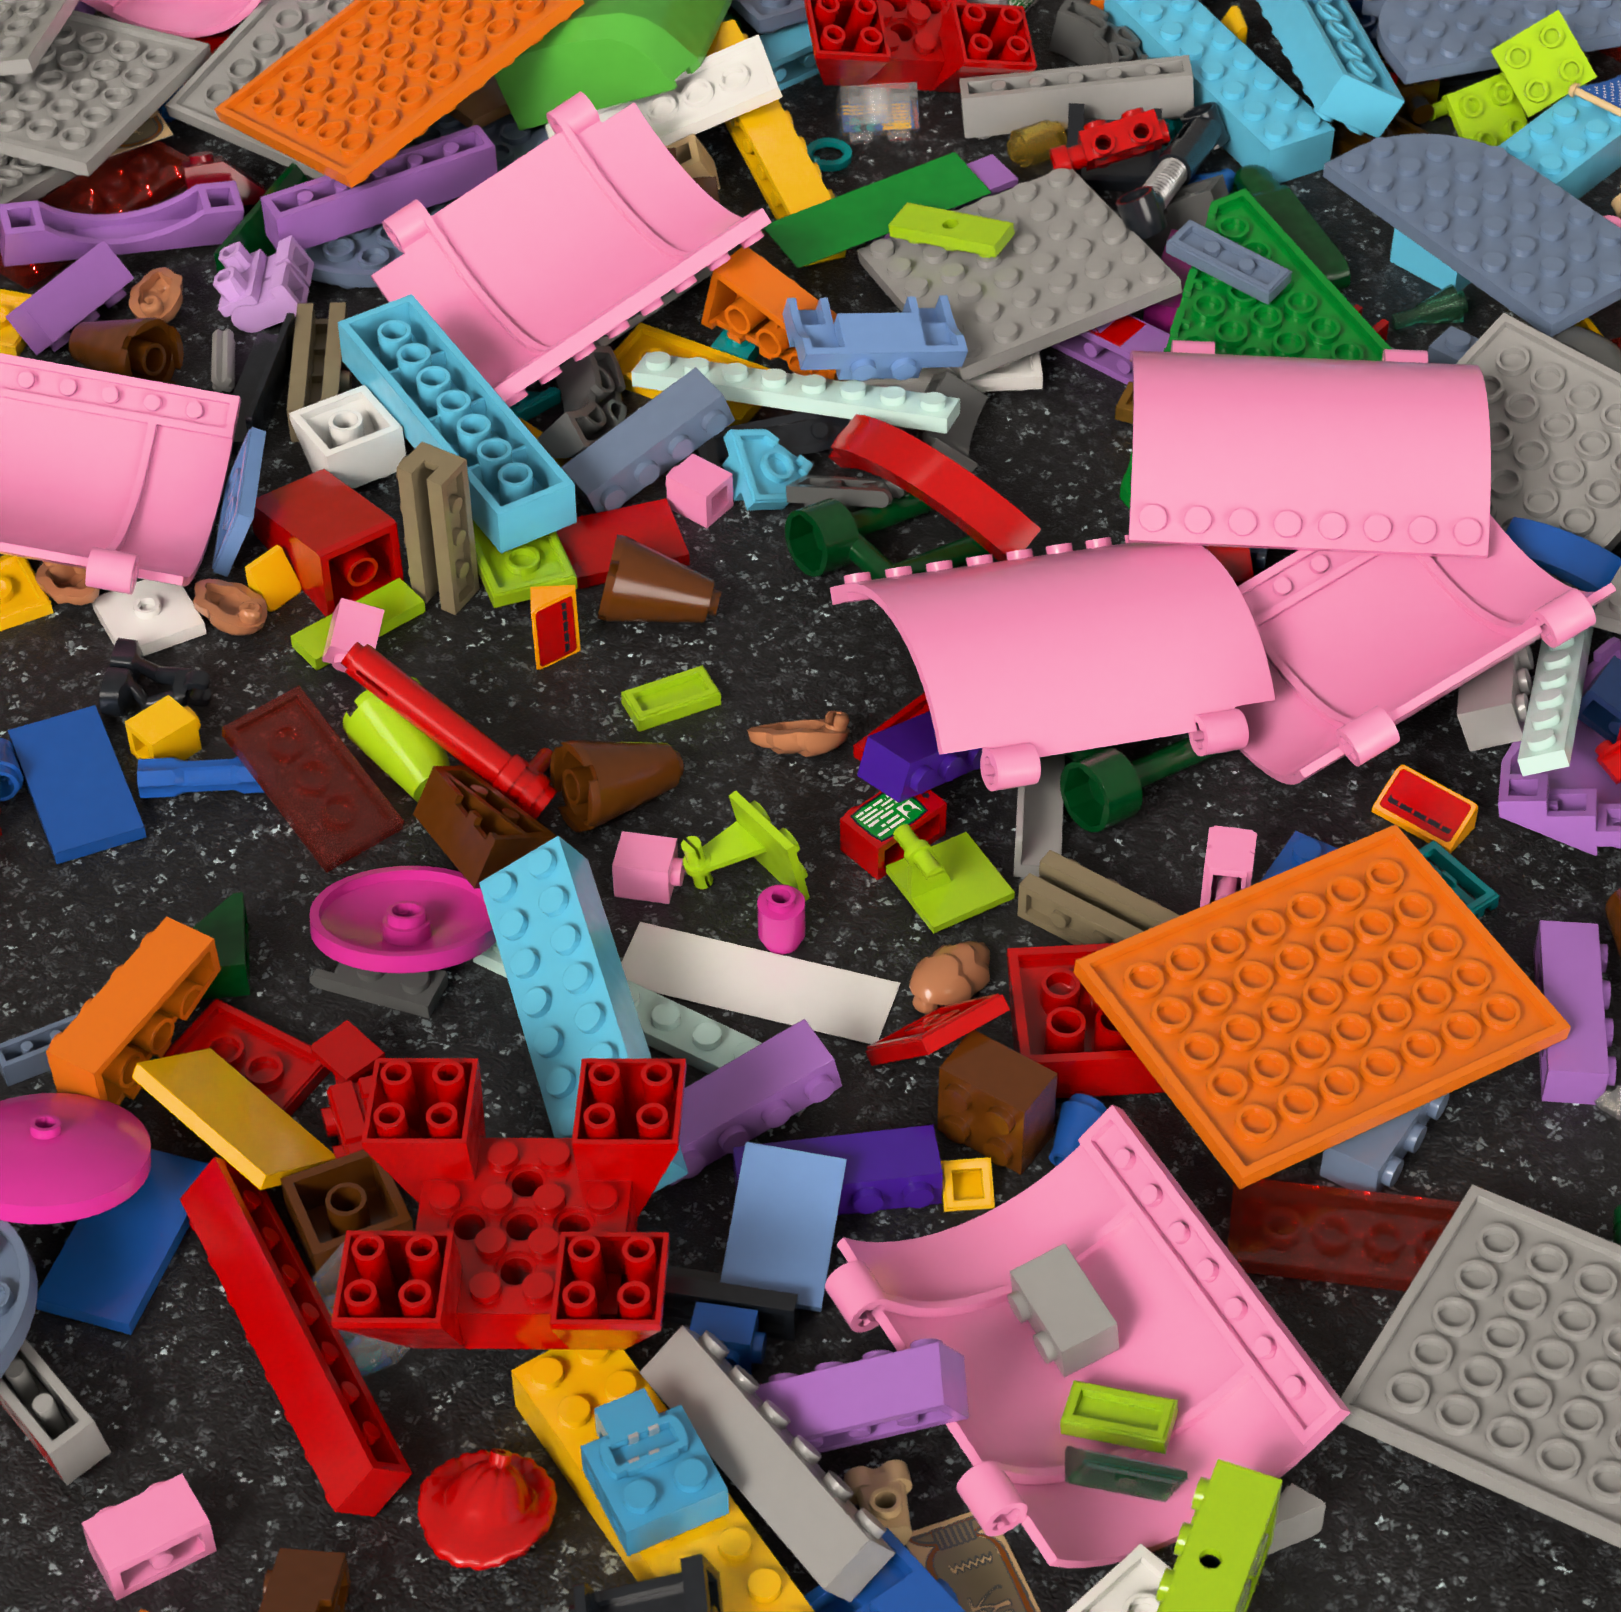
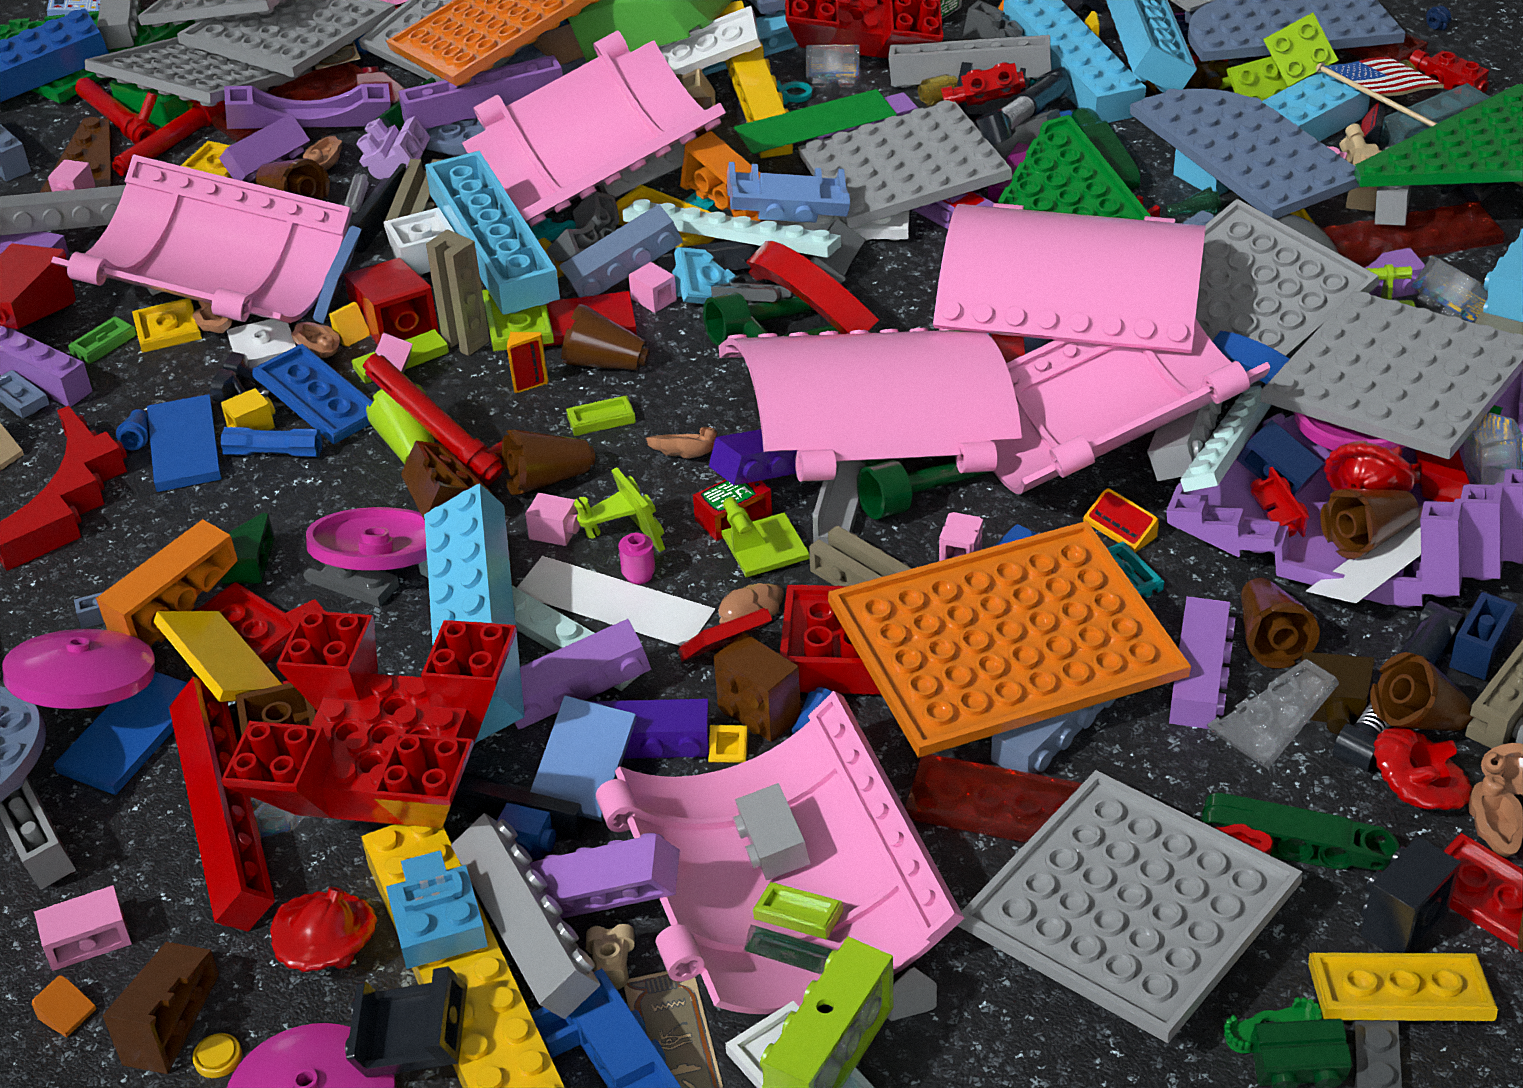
camera: 10 degrees right, 5 degrees down
clear red tile [222,686,404,873] -> none
lime tile [888,202,1015,258] -> none
sand blue tile [1166,219,1292,305] -> none
none -> blue tile [253,344,373,444]

